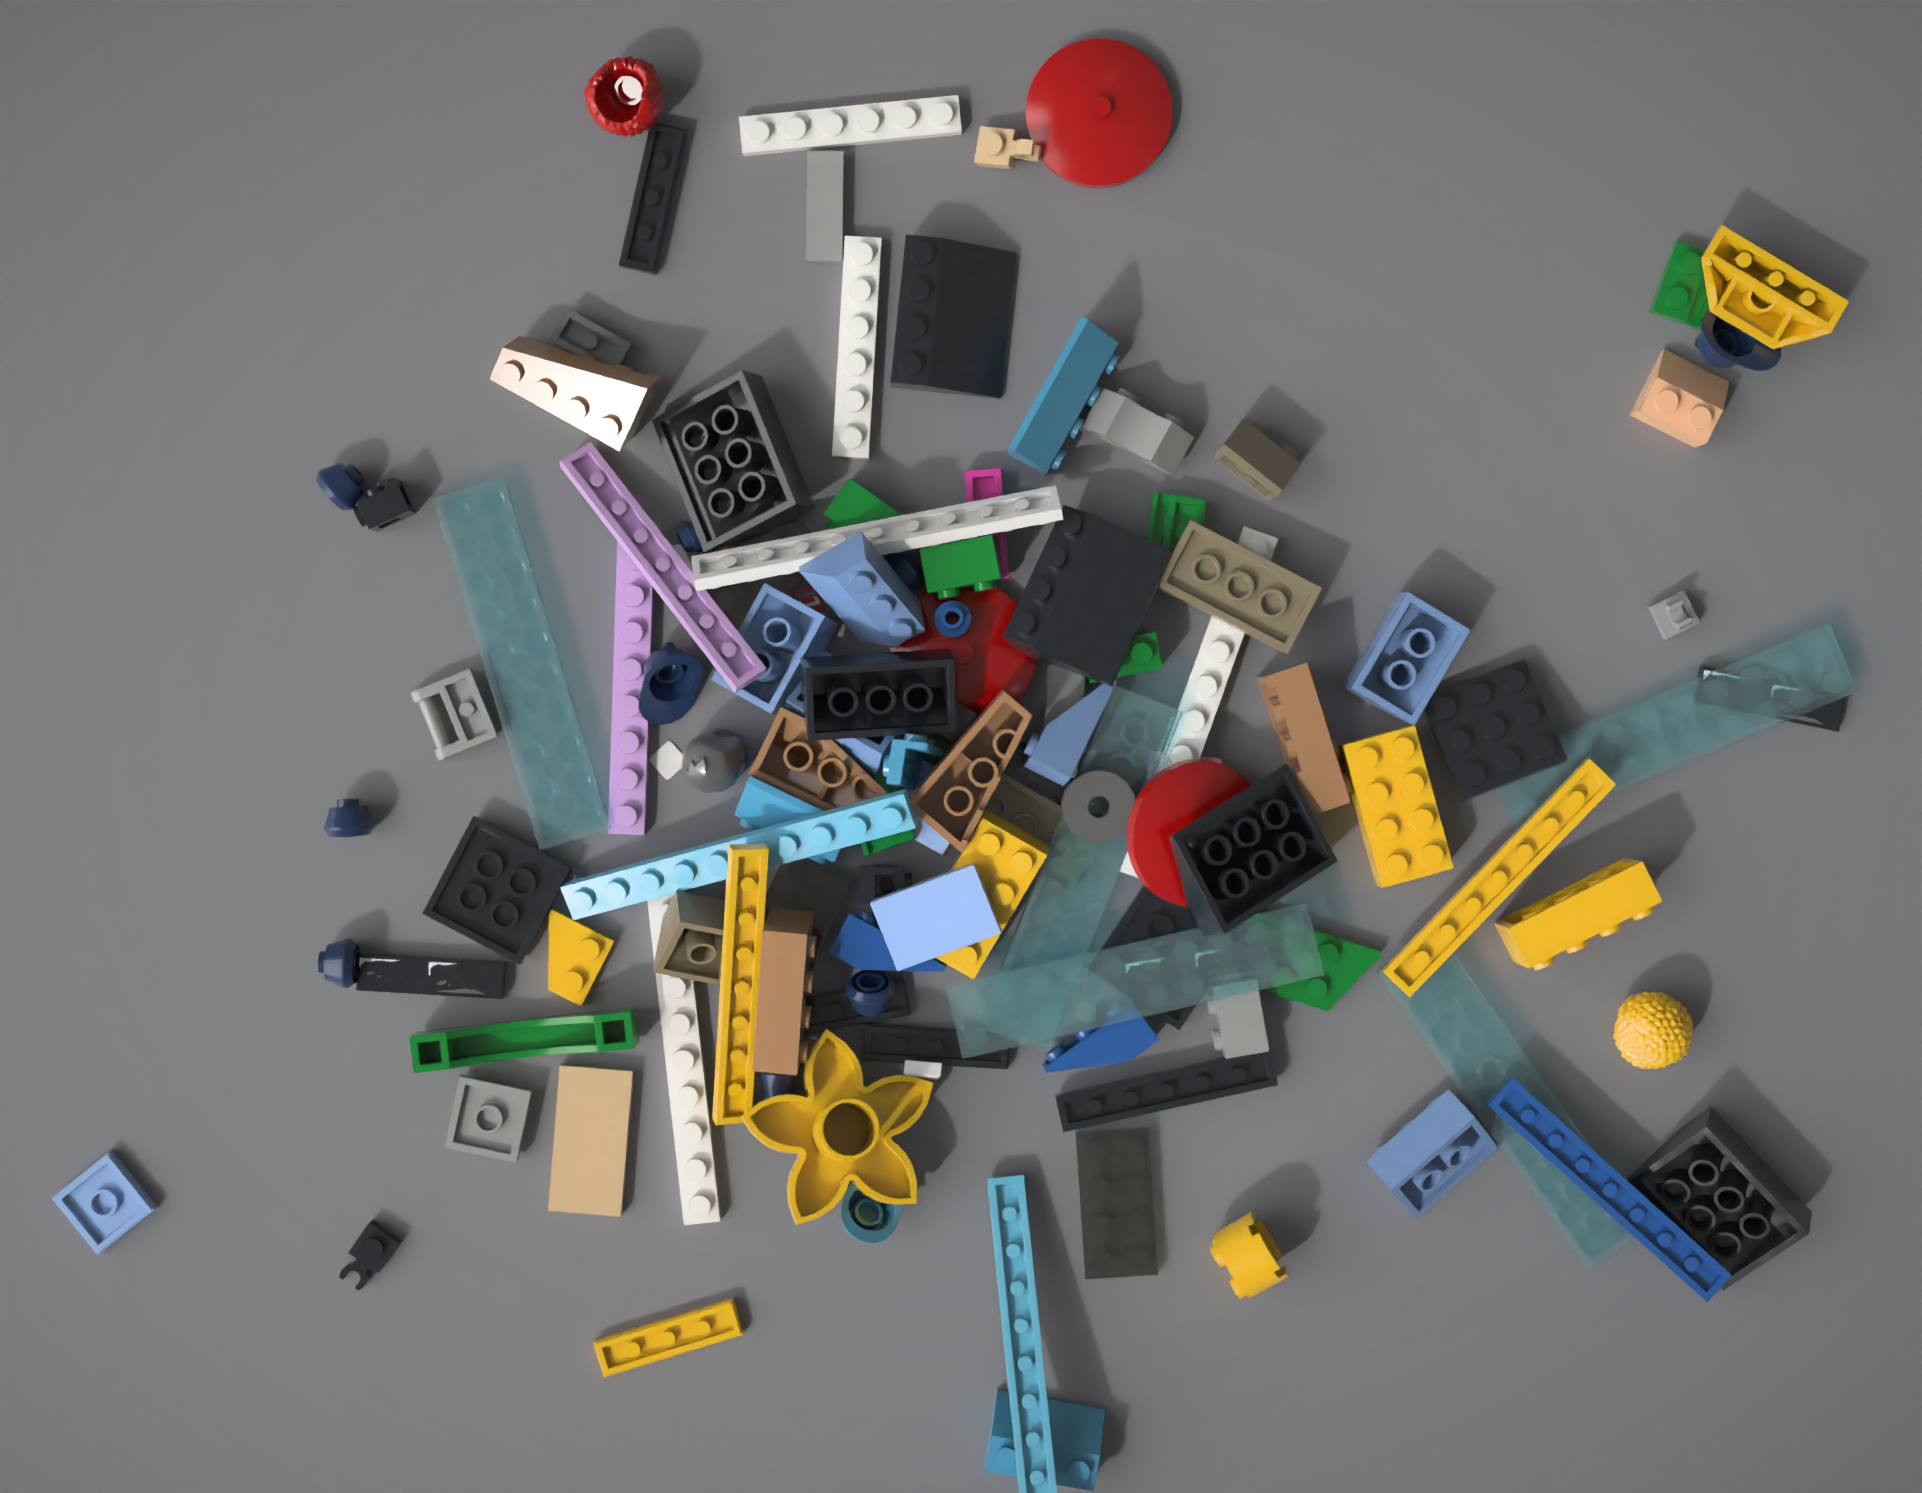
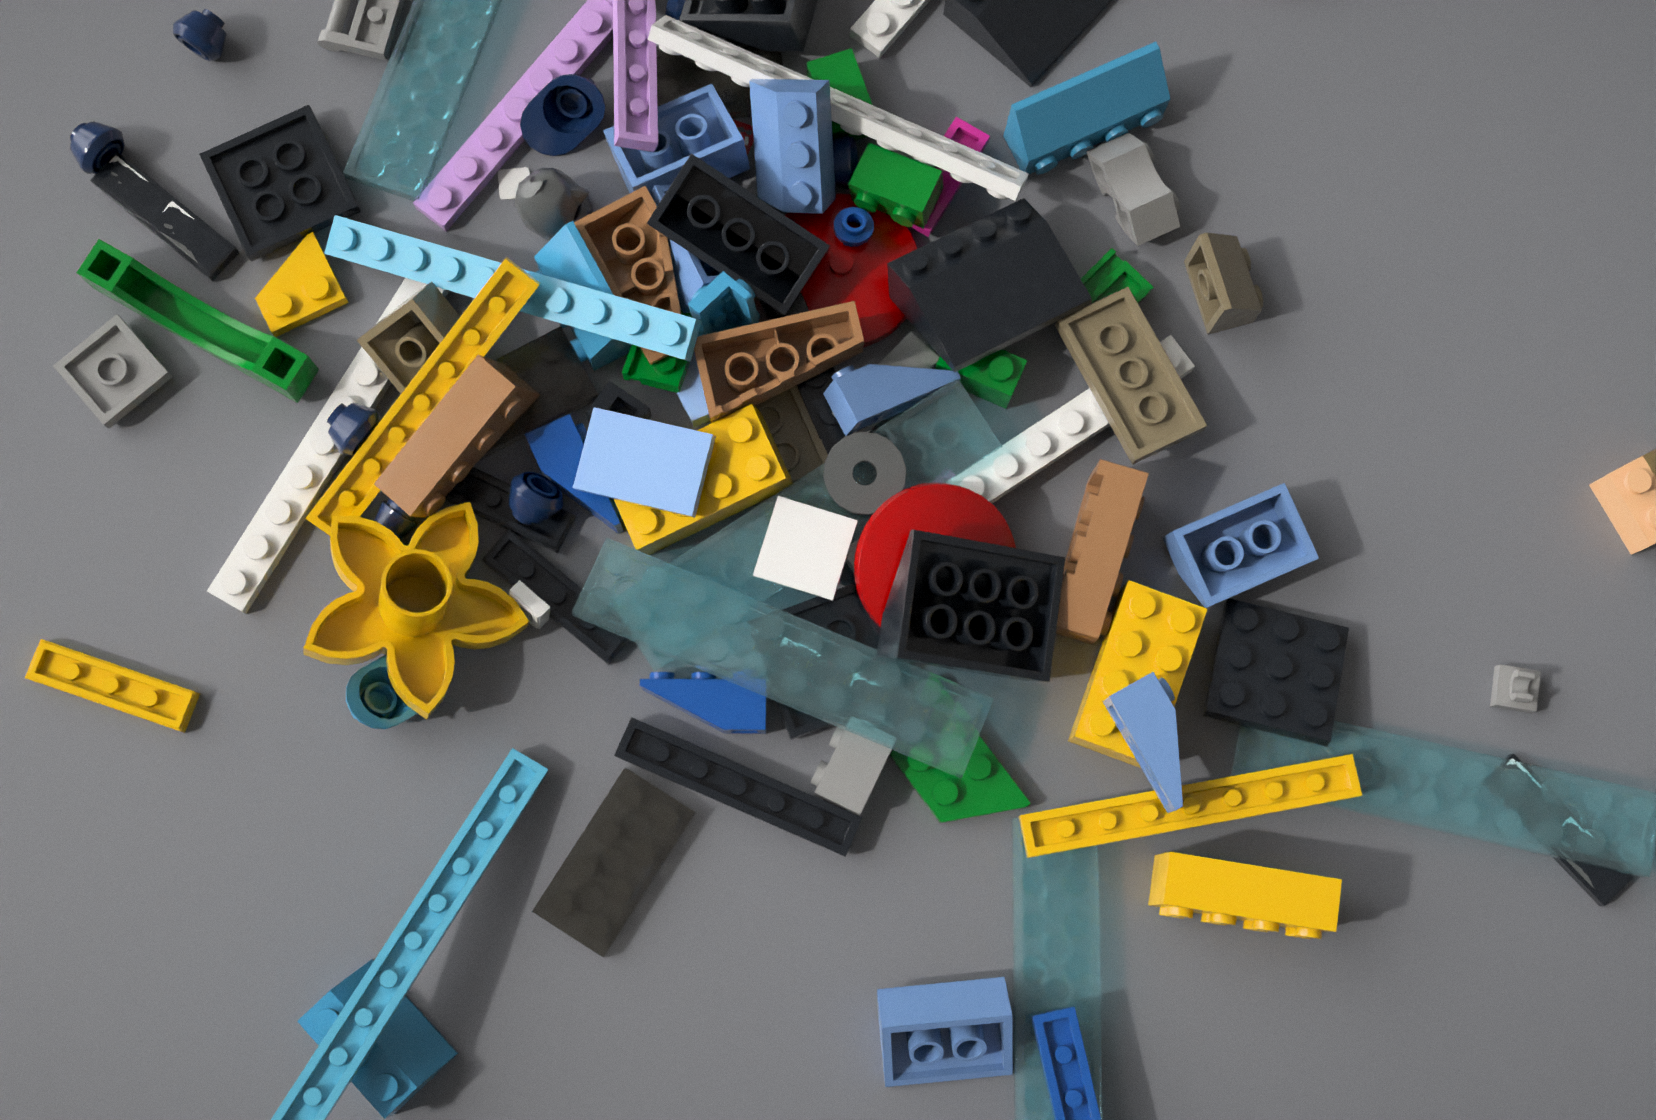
camera: 30 degrees right, 10 degrees down
tan tile [548,1064,634,1217] -> none
yellow brick [1210,1211,1290,1299] -> none
yellow hair [1613,991,1693,1069] -> none
none -> dark blue cone [327,402,381,456]
none -> white tile [753,496,858,601]
none -> medium blue slope [1102,672,1183,813]

